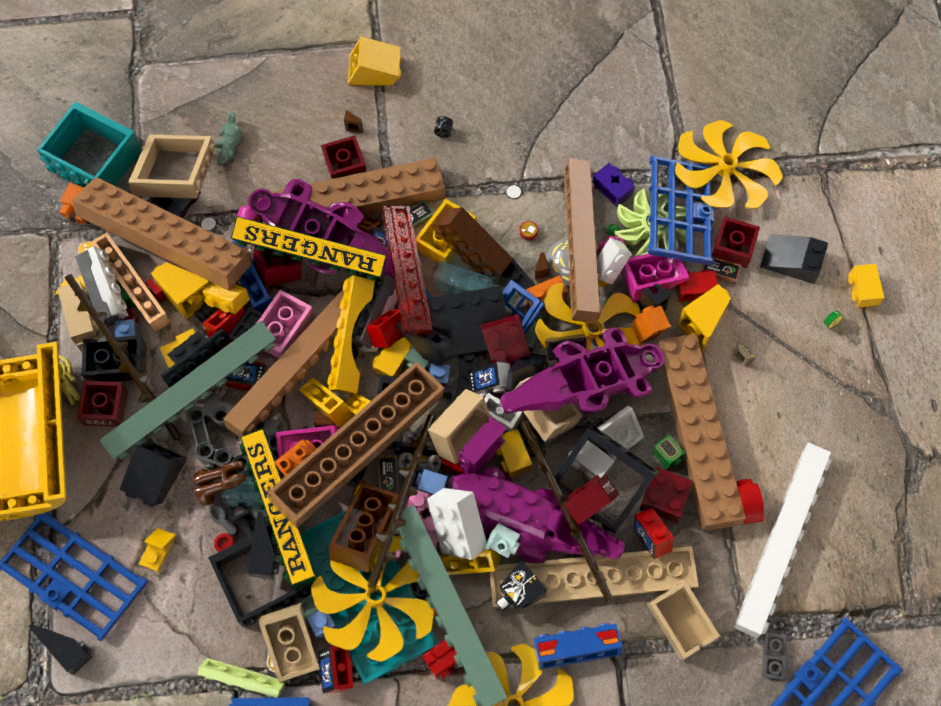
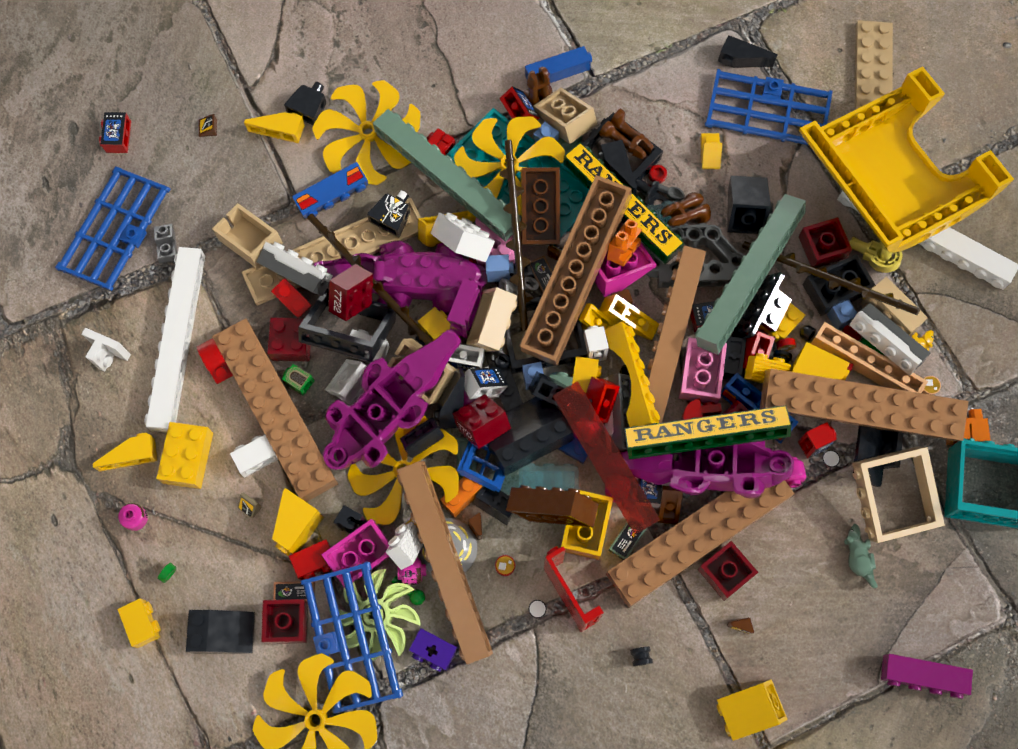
camera: 160 degrees right, 5 degrees up
yellowish green plate [198,658,286,698] -> none
light aqua brick [485,523,520,558] -> none
orange brick [631,305,671,344] -> none
none -> white bracket [82,328,131,372]
none -> yellow slope [93,433,157,472]
none -> dark pink head [118,503,148,531]
none -> yellow brick [156,422,213,489]
none -> white brick [230,435,278,478]
none -> piece [256,241,333,296]
none -> reddish brown piece [523,67,553,106]
none -> red panel [544,546,604,632]
none -> white brick [584,326,609,361]
none -> reddish brown piece [599,108,654,160]
none -> red brick [681,398,722,420]
none -> red tile [776,338,796,351]
none -> red brick [798,422,837,459]
none -> black hinge [800,325,816,342]
none -> magenta brick [881,654,973,699]

